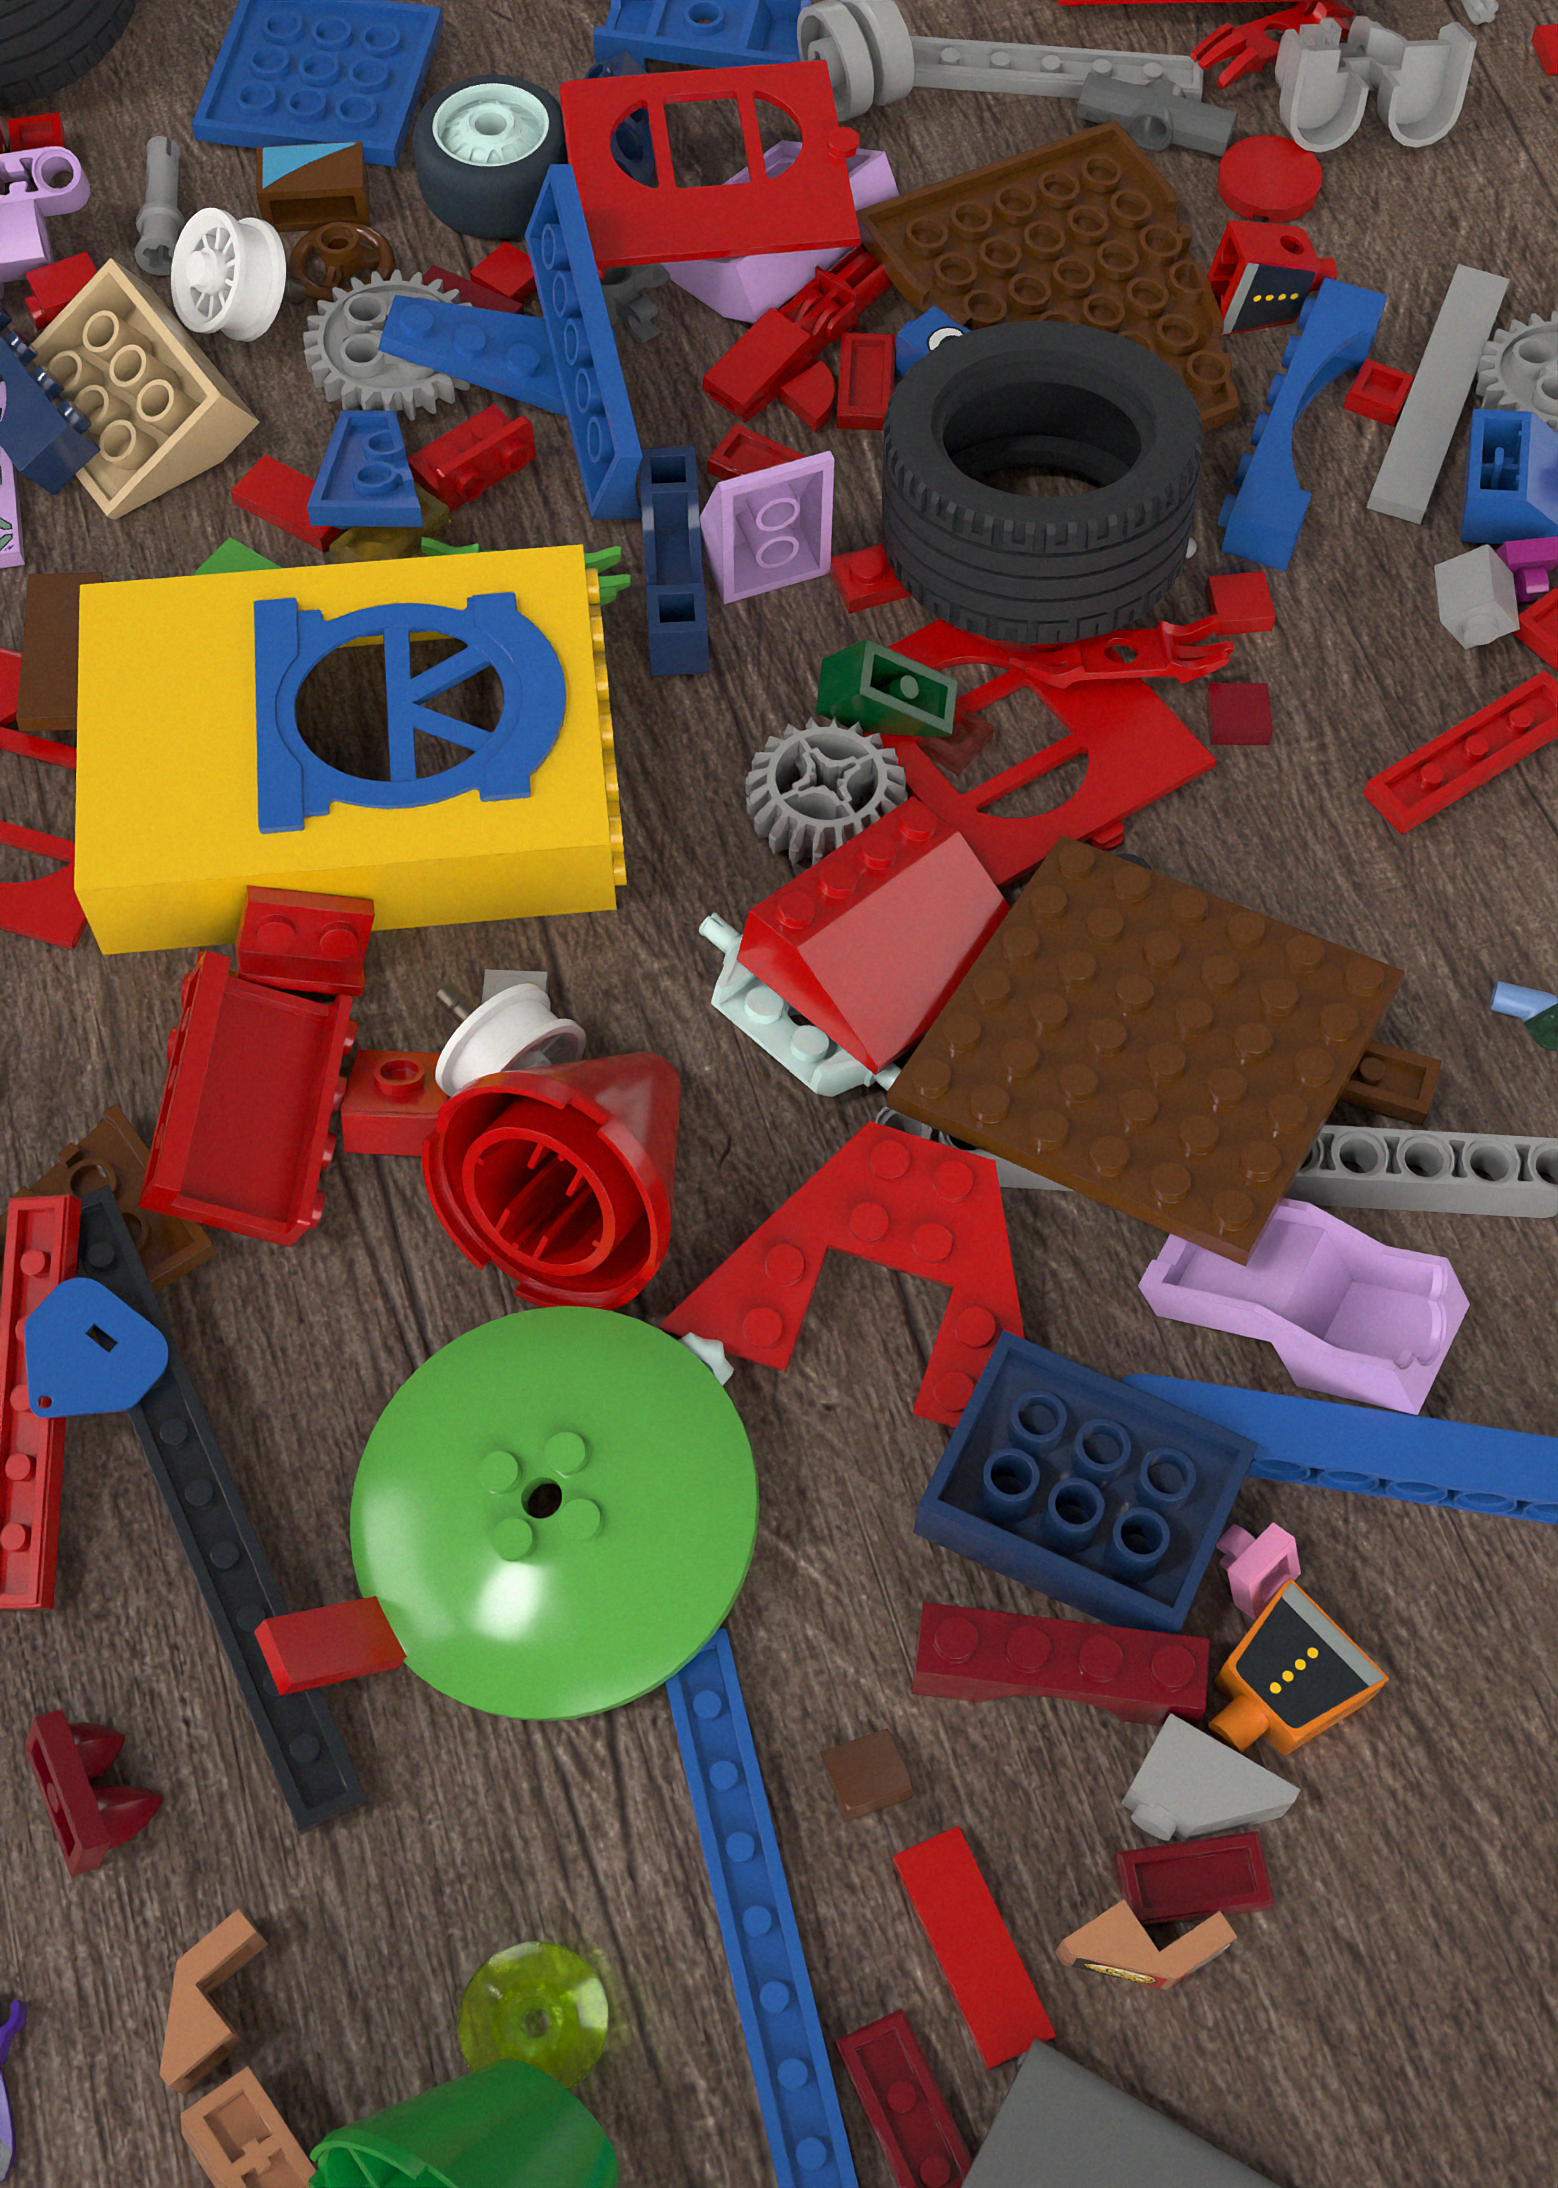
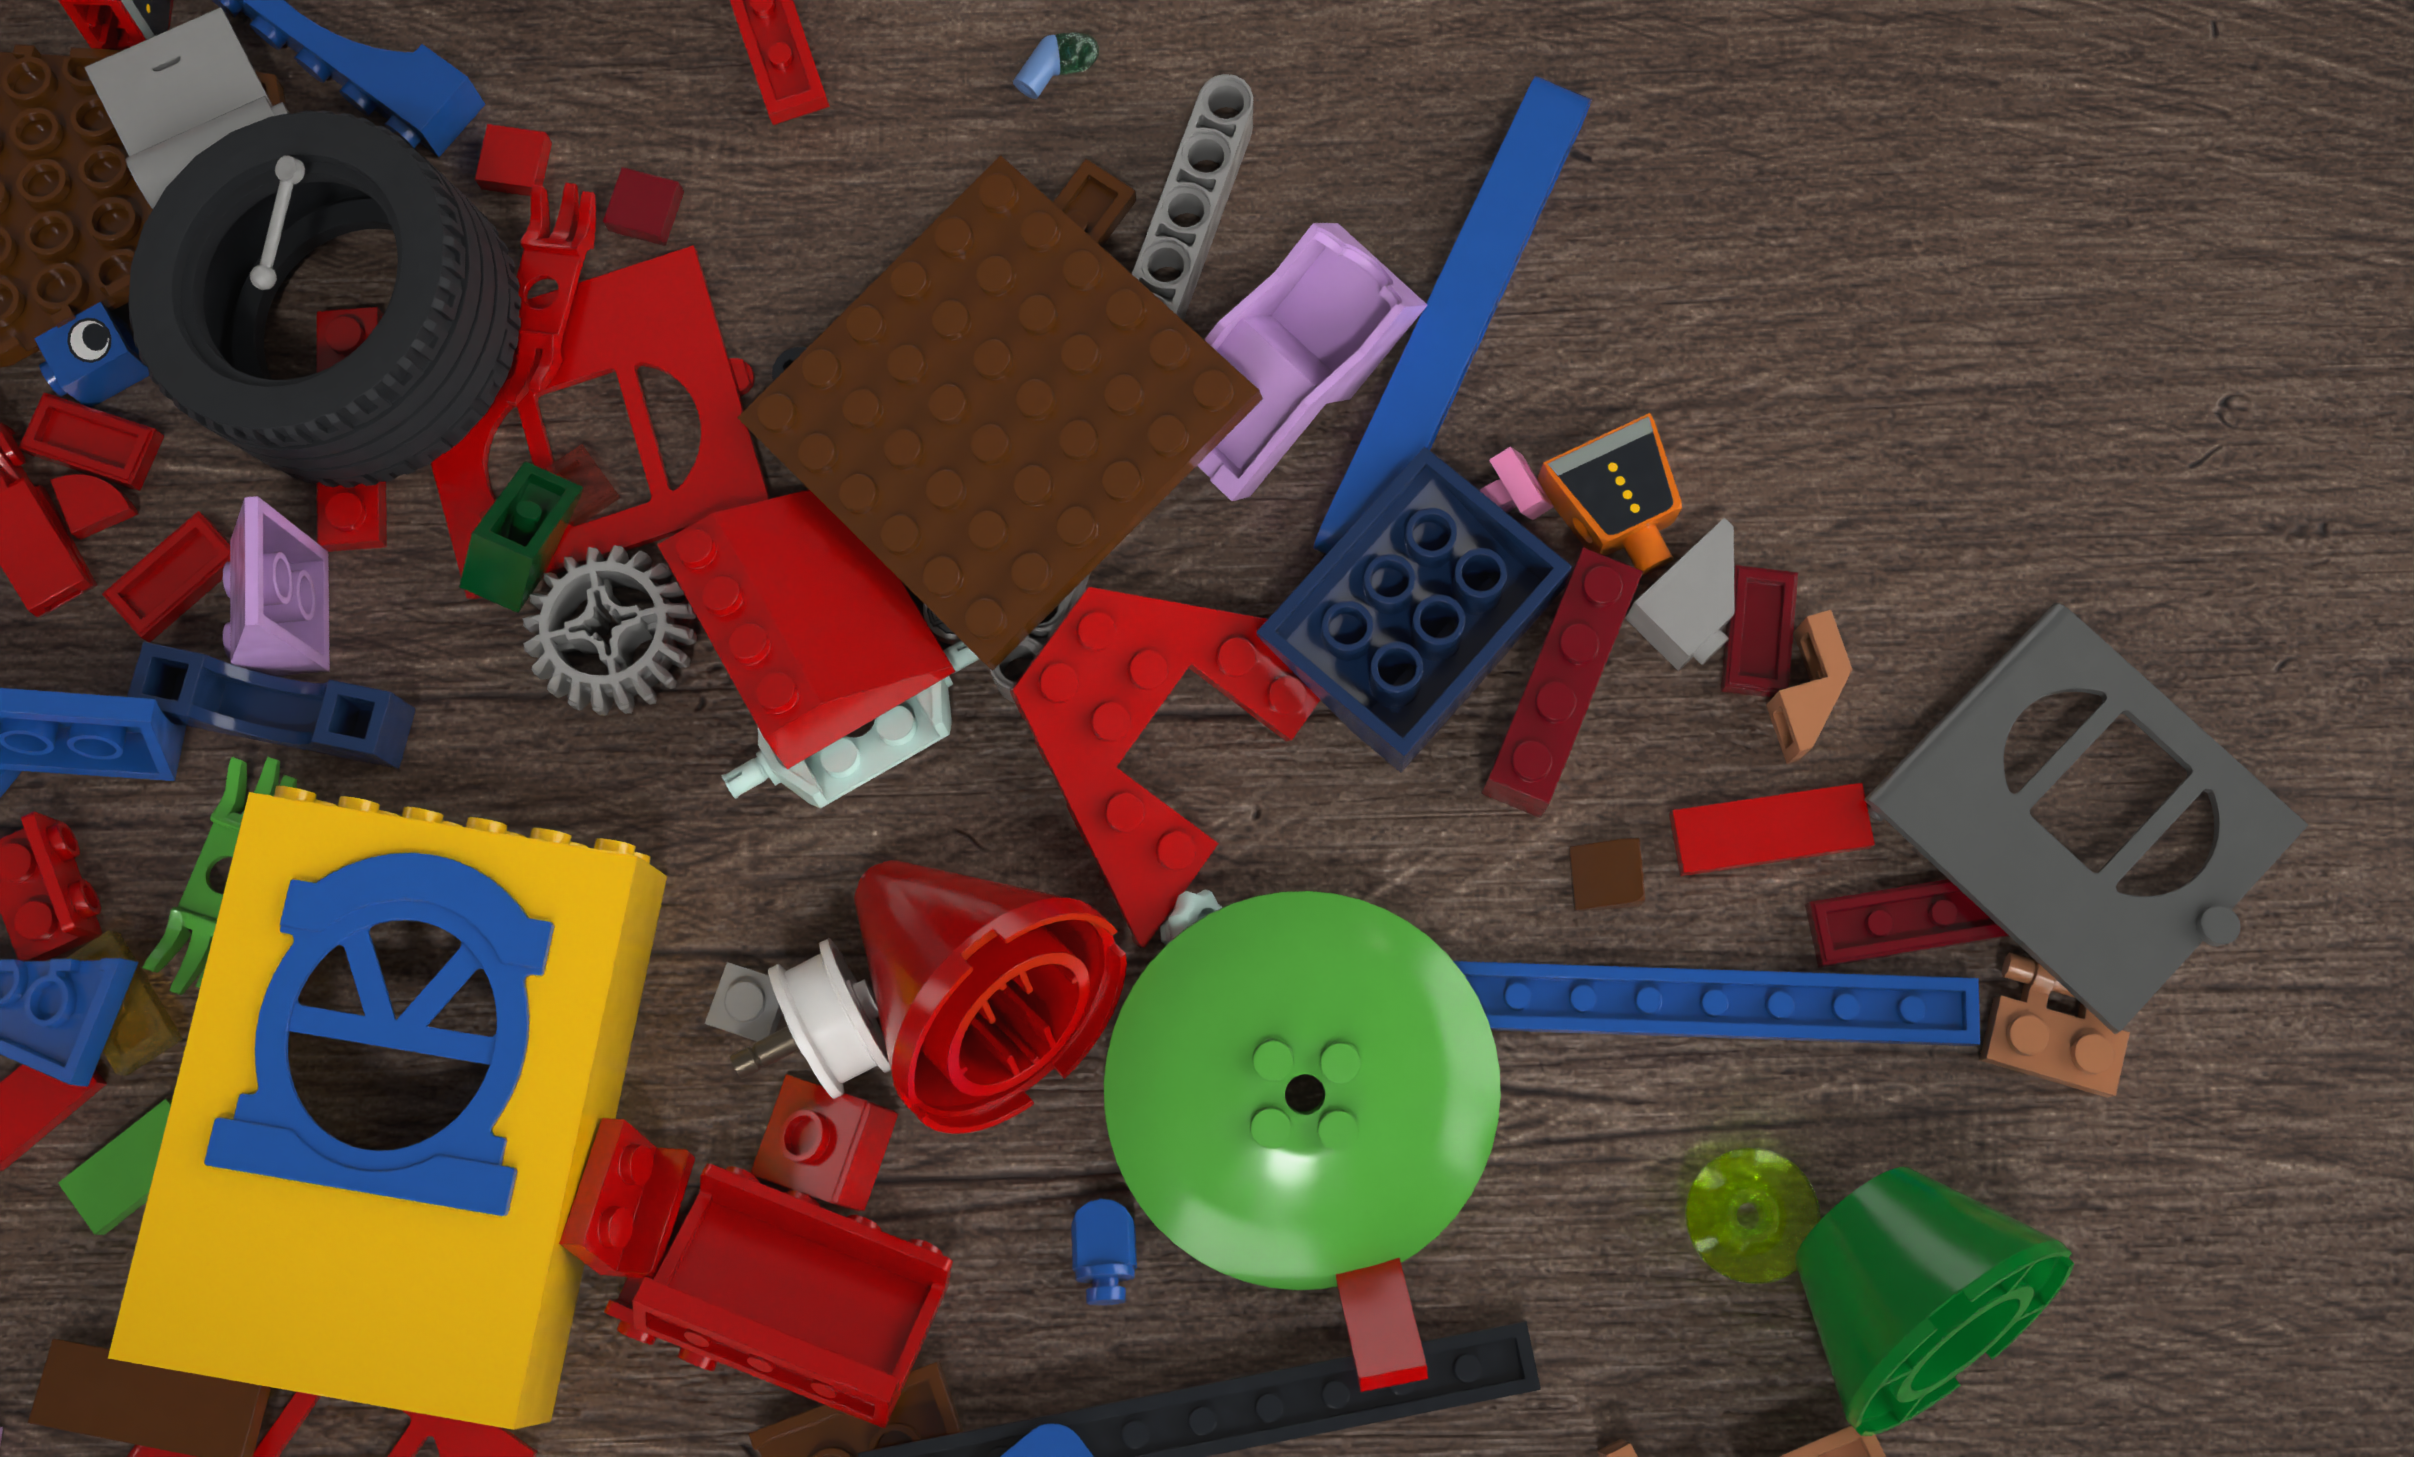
camera: 70 degrees left, 15 degrees up
none -> light grey door [84,7,289,209]
none -> light grey hinge [250,156,305,290]
none -> blue arm [1071,1199,1137,1306]

